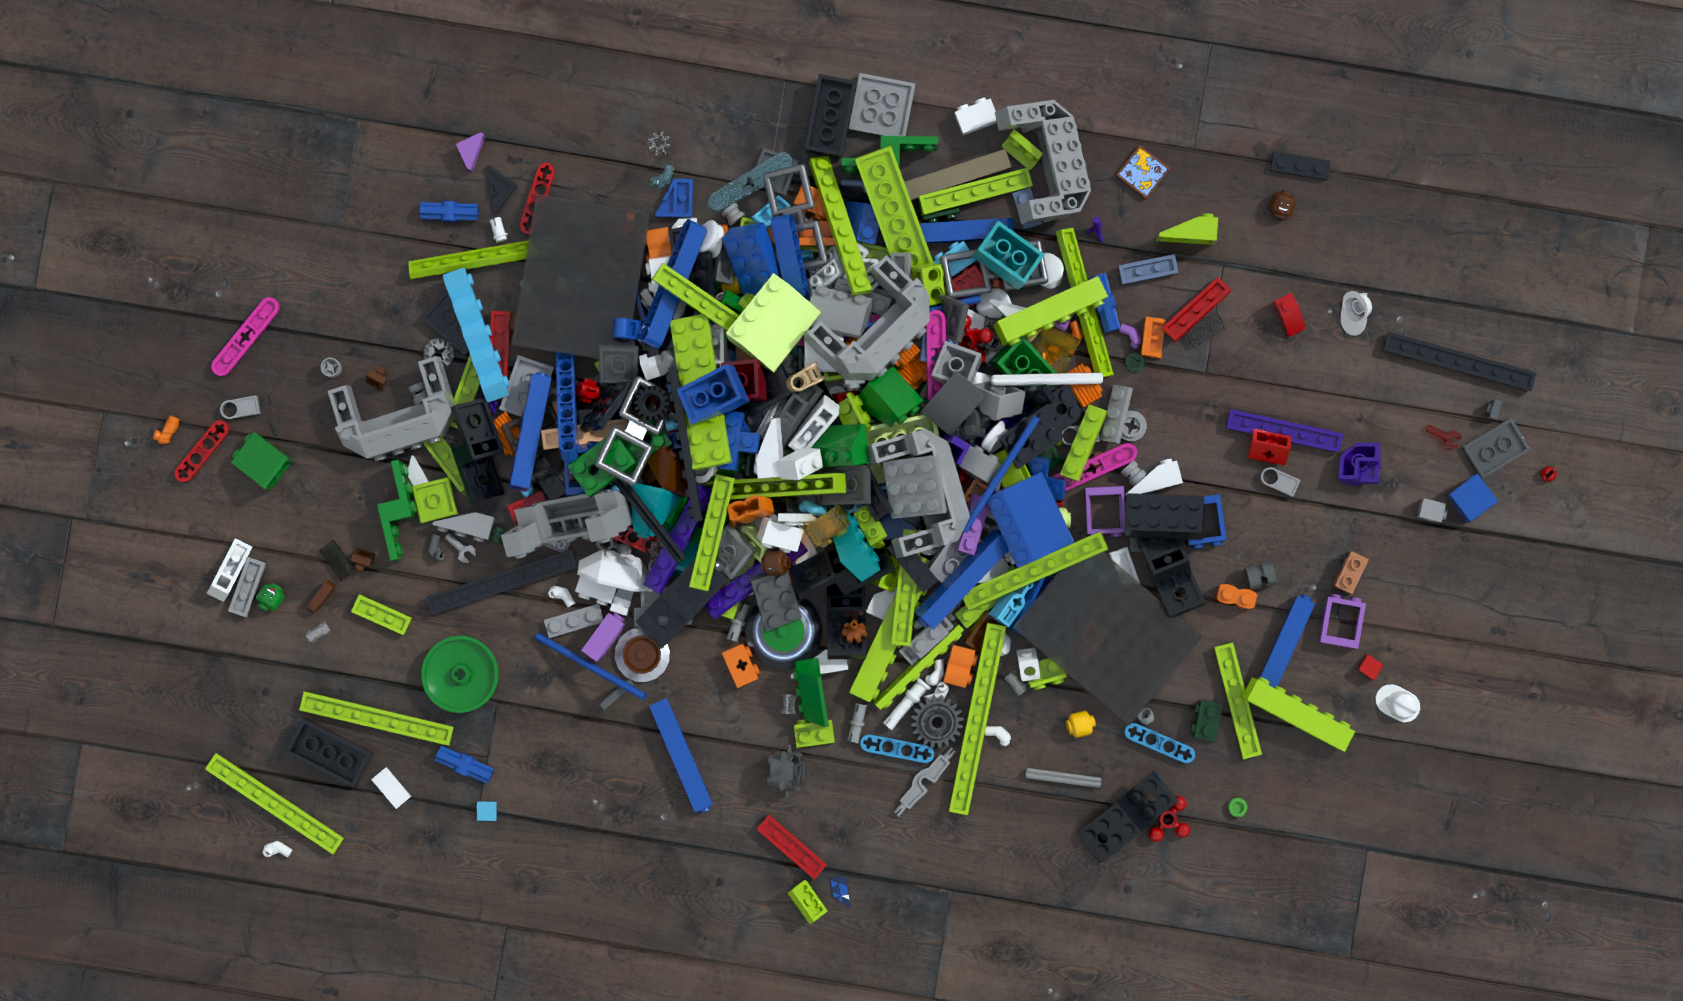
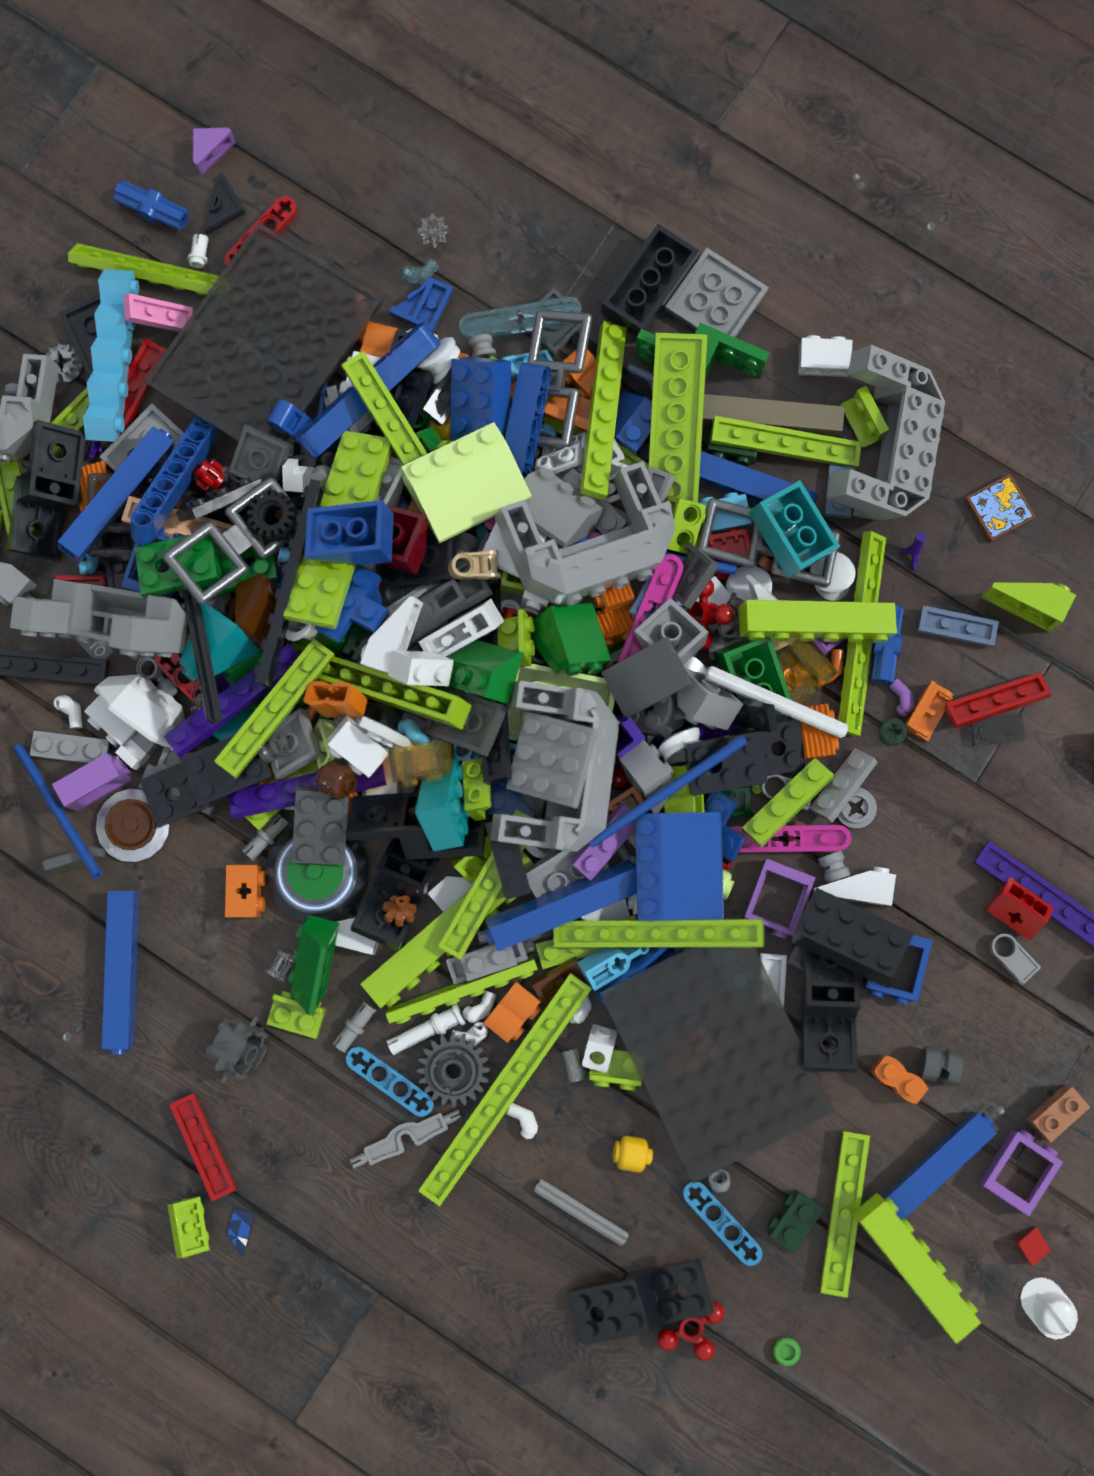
camera: 30 degrees right, 5 degrees down
none -> bright pink plate [123,293,195,334]

